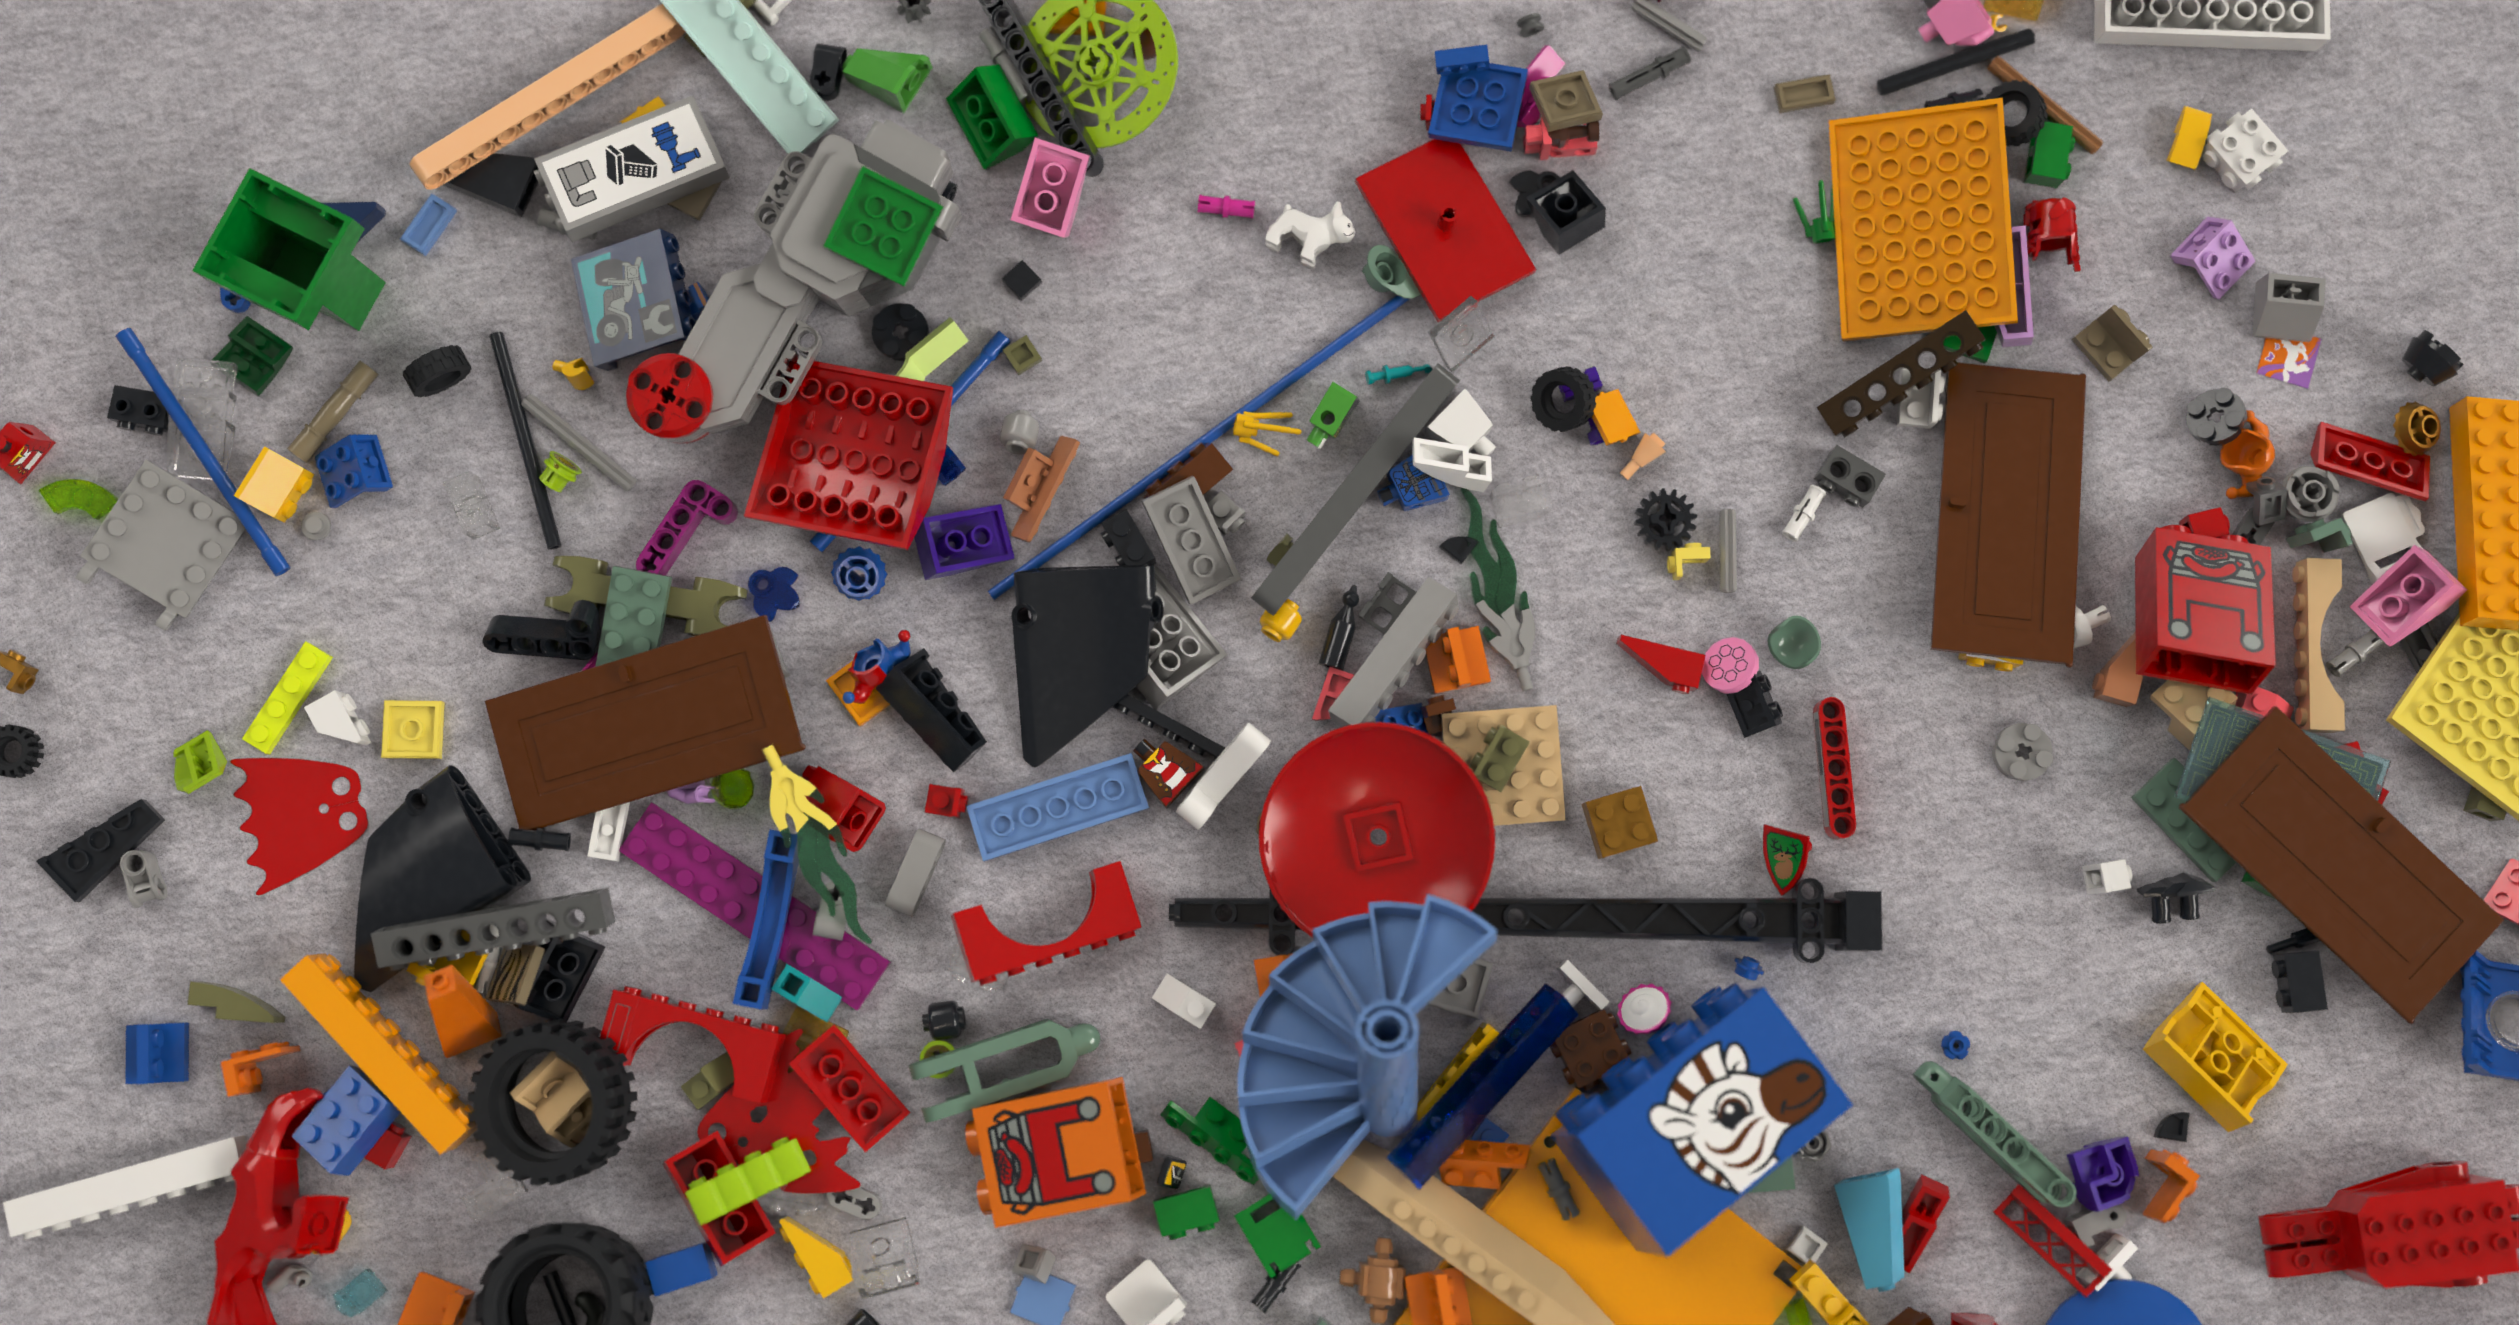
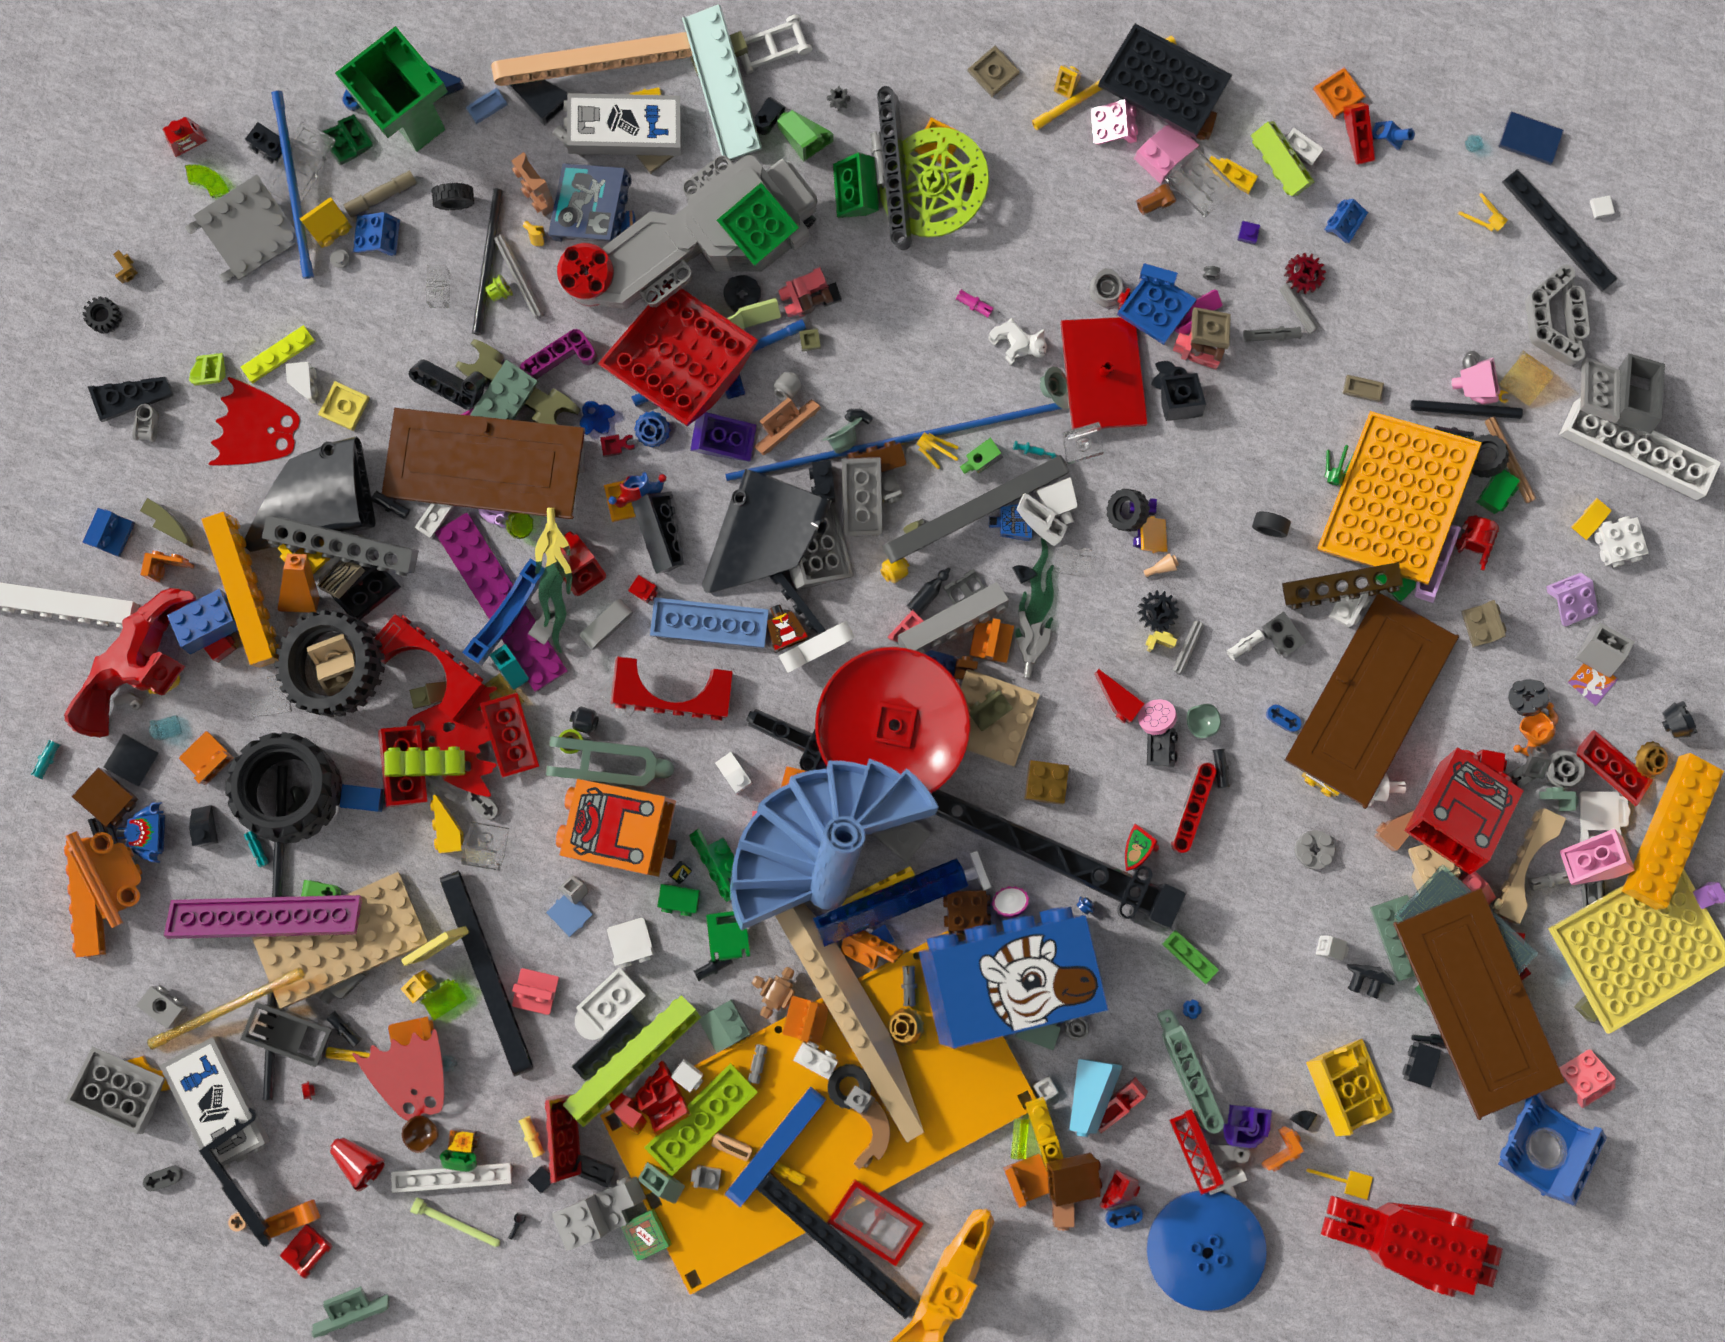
camera: 20 degrees right, 0 degrees up
bright pink slope [1010,137,1090,238] -> none
none -> nougat piece [511,152,554,217]
none -> dark red plate [600,434,635,457]
none -> coral hips [778,267,834,318]
none -> sand green piece [822,418,862,454]
none -> black arm [844,408,874,425]
none -> pearl gold piece [888,1008,924,1046]
none -> light grey hat [1089,268,1125,307]
none -> bright green plate [1162,930,1219,984]
none -> black pin [1212,749,1230,788]
none -> black tyre [1252,511,1291,538]
none -> blue beam [1266,704,1301,732]
none -> yellow piece [1306,1168,1373,1200]

